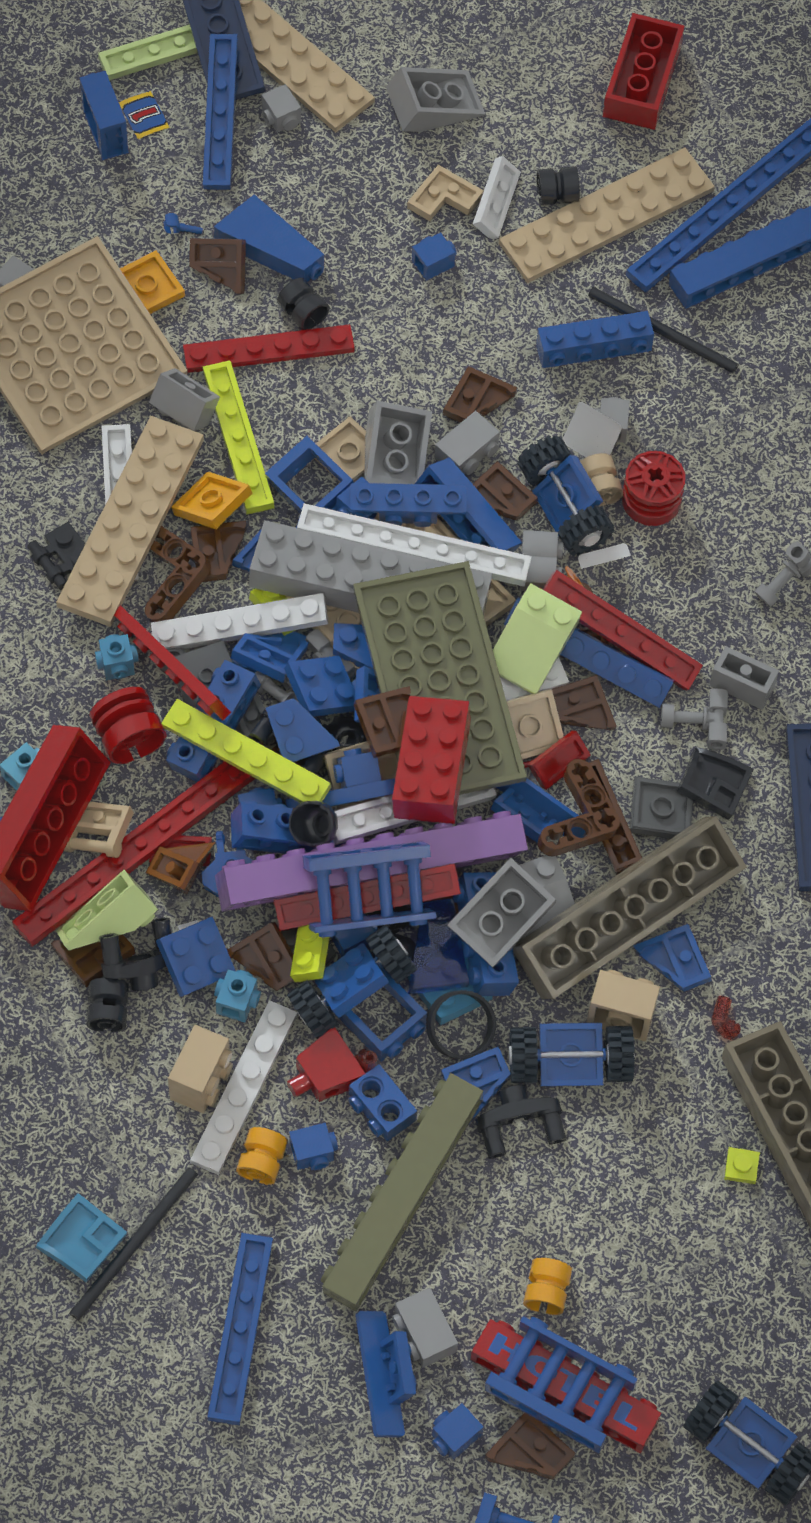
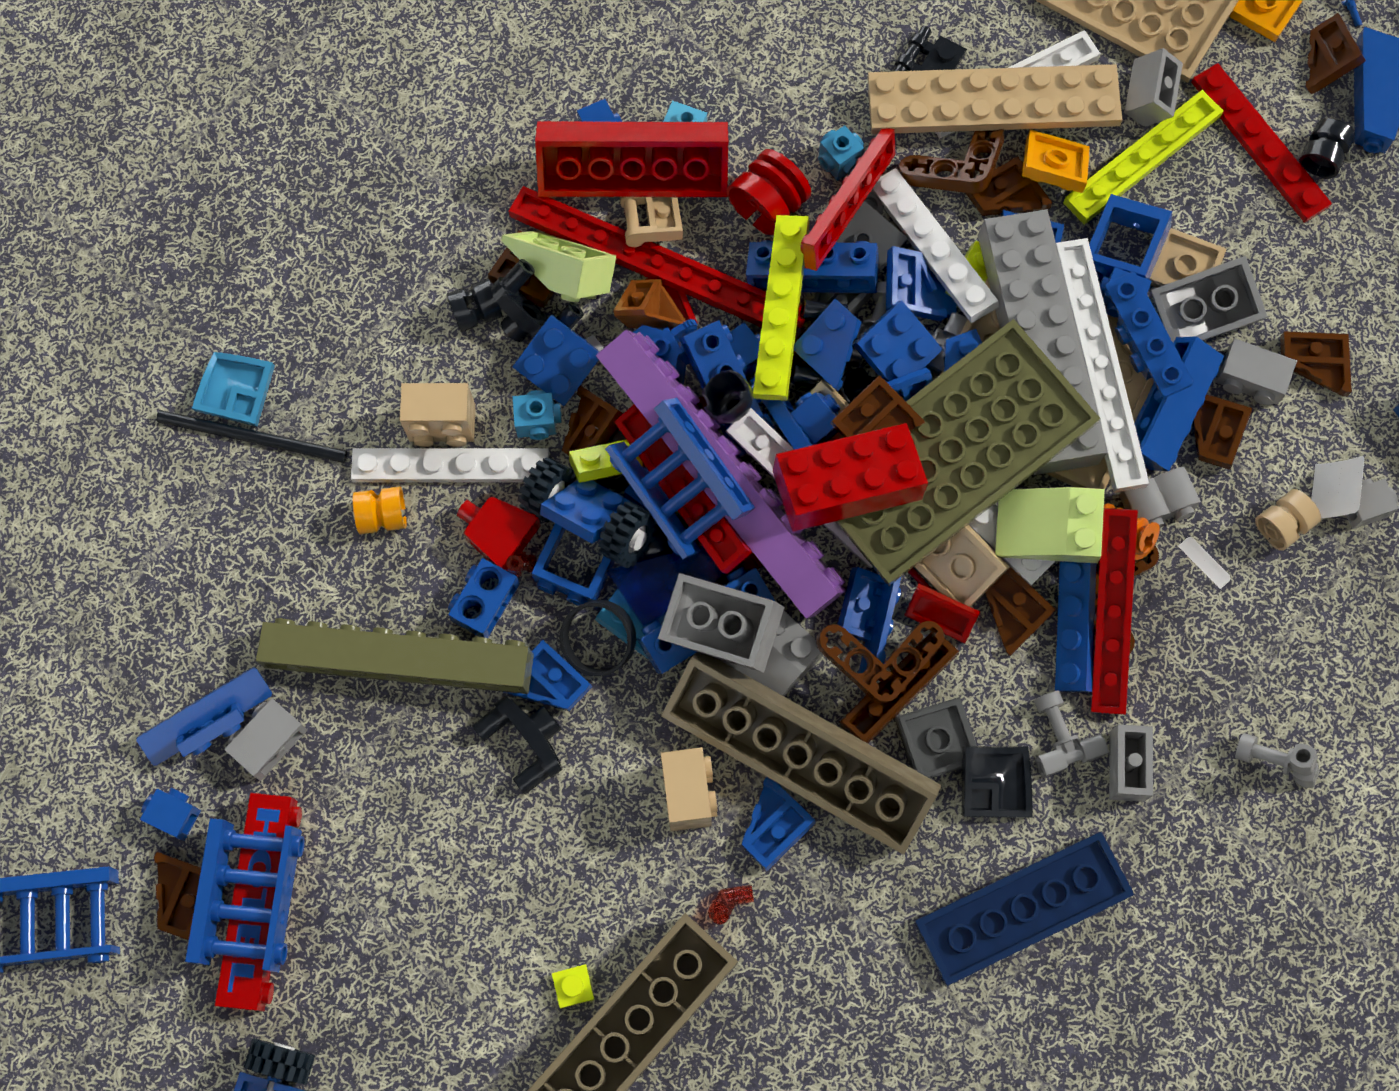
camera: 70 degrees right, 10 degrees up
blue plate [207,1233,273,1426] -> none
blue brick [289,1123,338,1170] -> none
plate [509,1023,635,1087] -> none
plate [517,435,615,556] -> none
light orange wheel [523,1258,572,1315] -> none
red wheel [622,451,685,526] -> none

